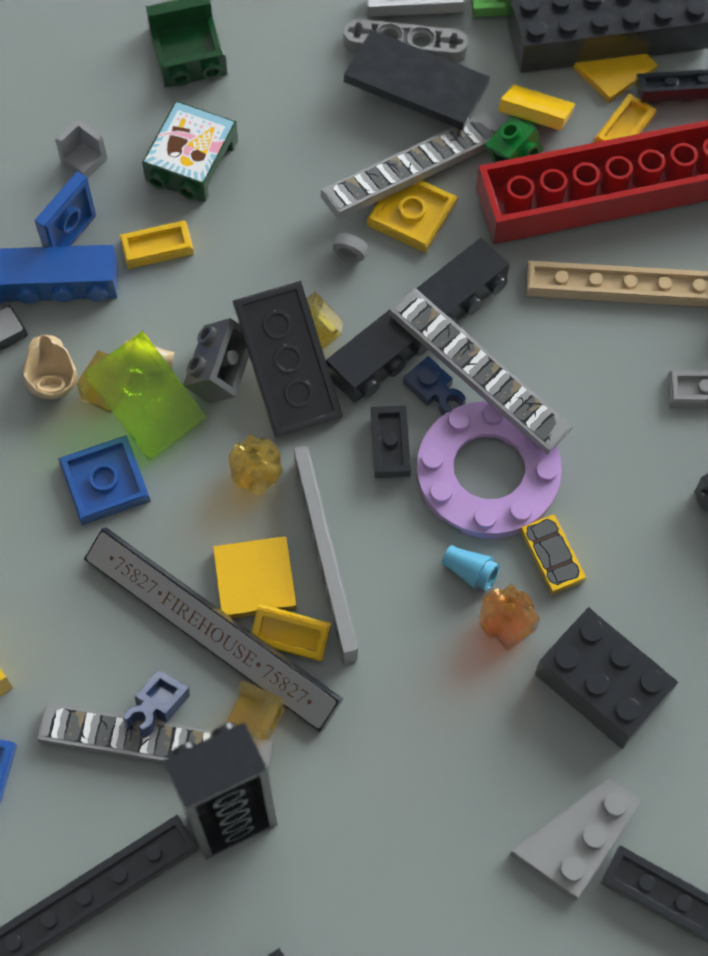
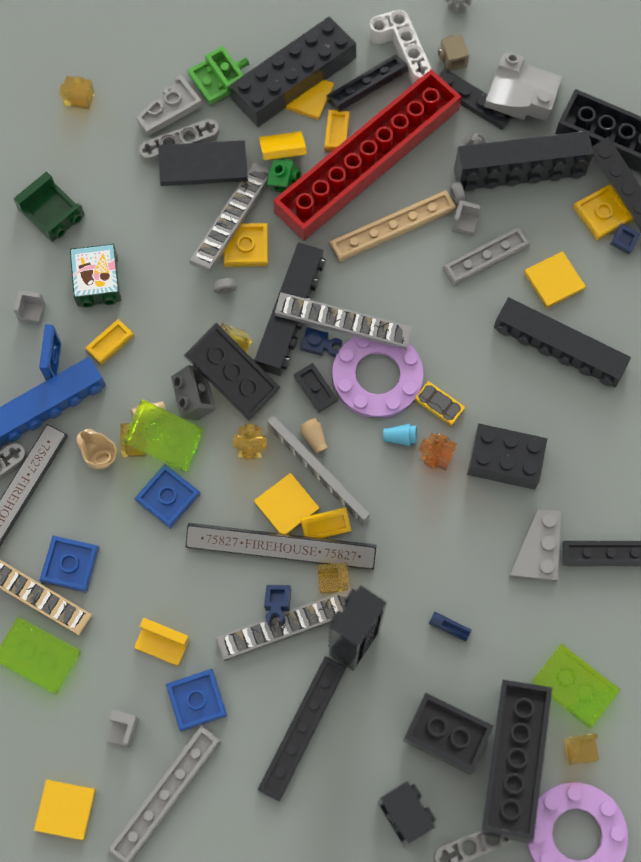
camera: 30 degrees left, 5 degrees up
none -> tan cone [300,418,328,454]
none -> dark blue piece [429,611,472,641]

